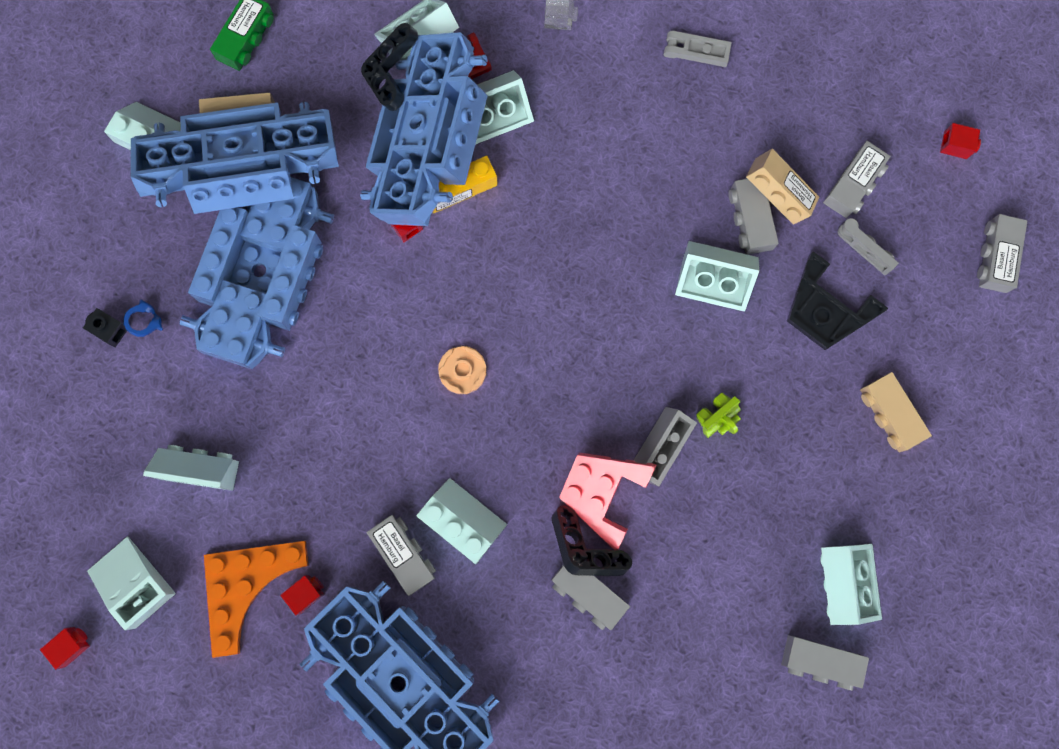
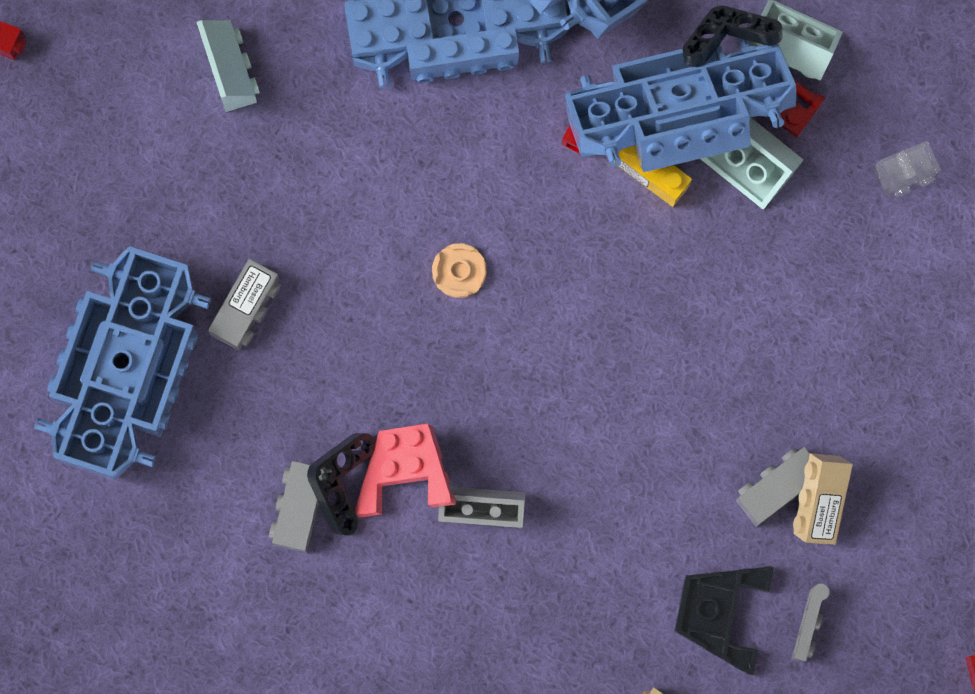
camera: 65 degrees right, 0 degrees up
light aqua slope [87,537,176,630] -> none
orange plate [204,541,308,658] -> none
red brick [280,575,324,615] -> none
light aqua slope [416,478,508,564] -> none
light grey plate [664,31,732,67] -> none
light aqua slope [675,241,759,312] -> none
lime hips [696,393,741,438] -> none
light grey brick [823,141,891,218] -> none

